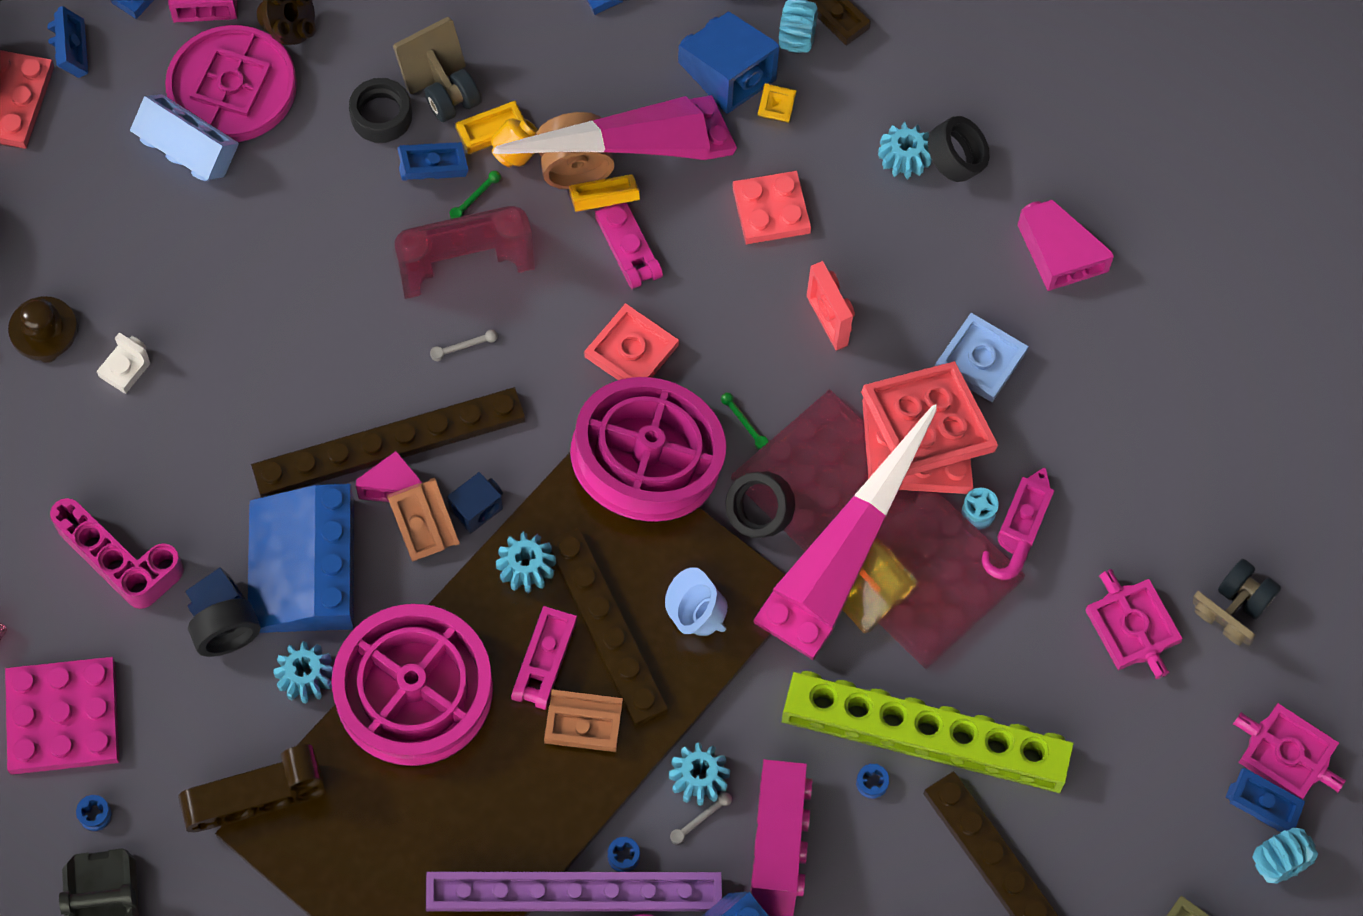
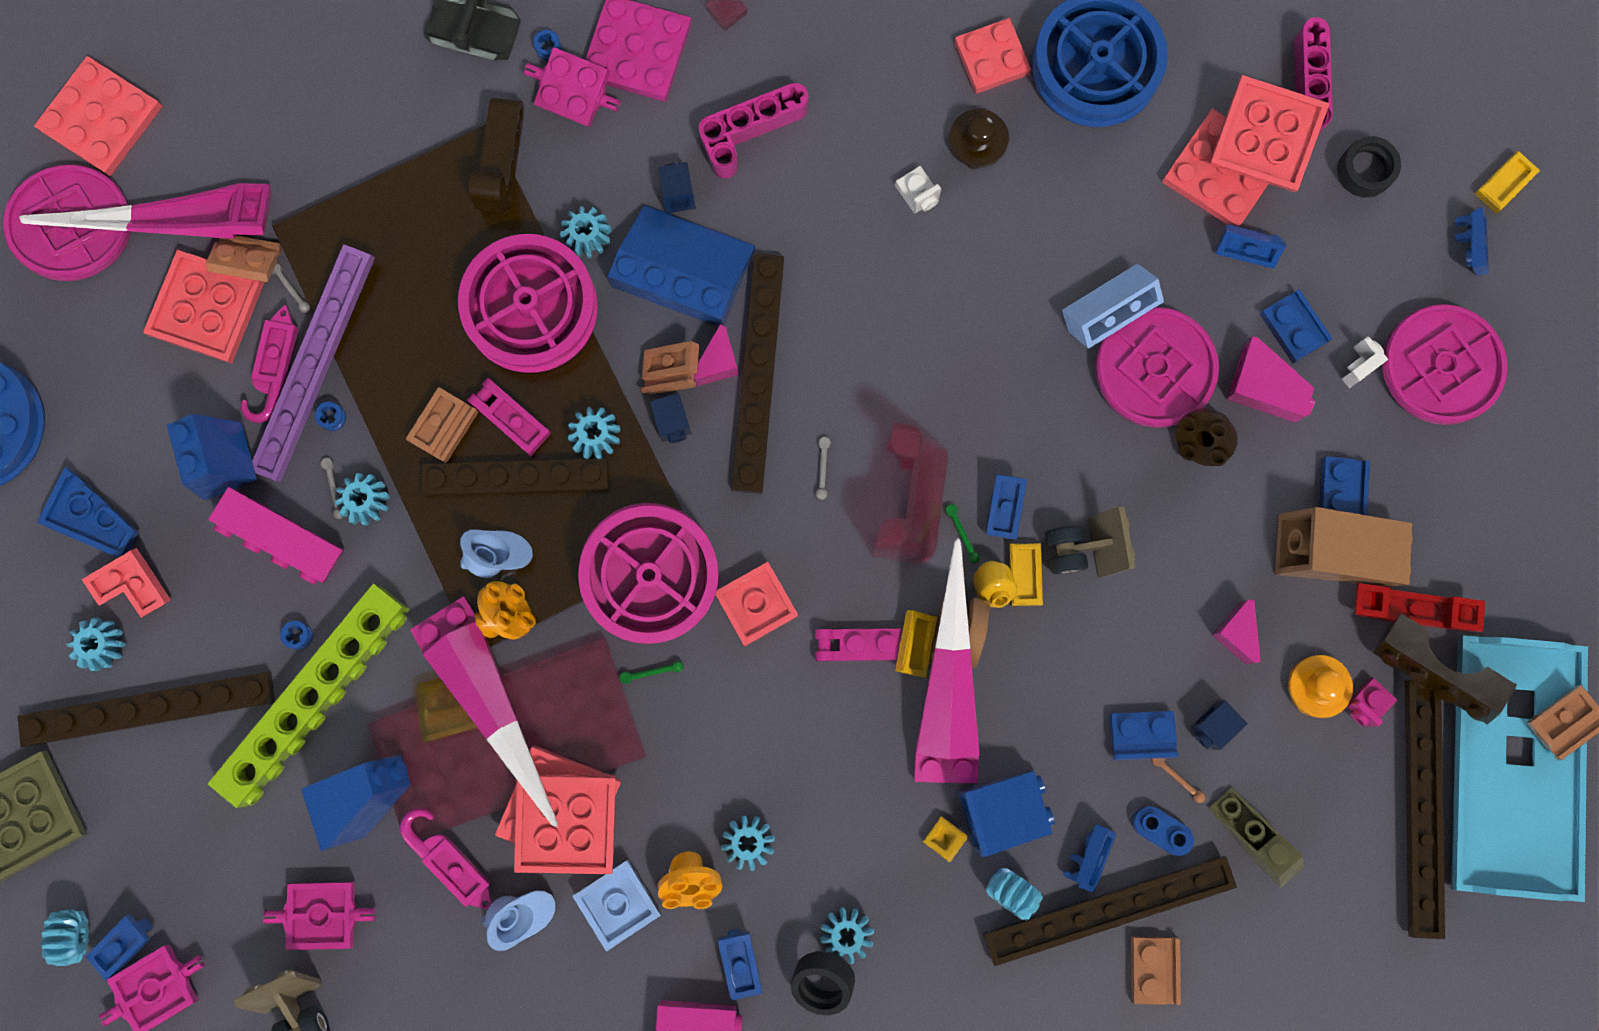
camera: 115 degrees right, 15 degrees up
black tyre [188,599,261,657] -> none
black tyre [349,78,412,143] -> none
black tyre [725,471,796,538] -> none
coral plate [732,171,811,245] -> none
coral plate [807,261,855,351] -> none
medium azure wheel [961,487,999,530] -> none
none -> blue slope [301,755,411,851]
none -> light orange plate [474,581,536,639]
none -> light blue piece [482,890,555,951]
none -> dark pink plate [524,47,621,127]
none -> light orange plate [657,851,722,909]
none -> blue plate [718,928,763,1001]
none -> medium azure gear [721,815,775,871]

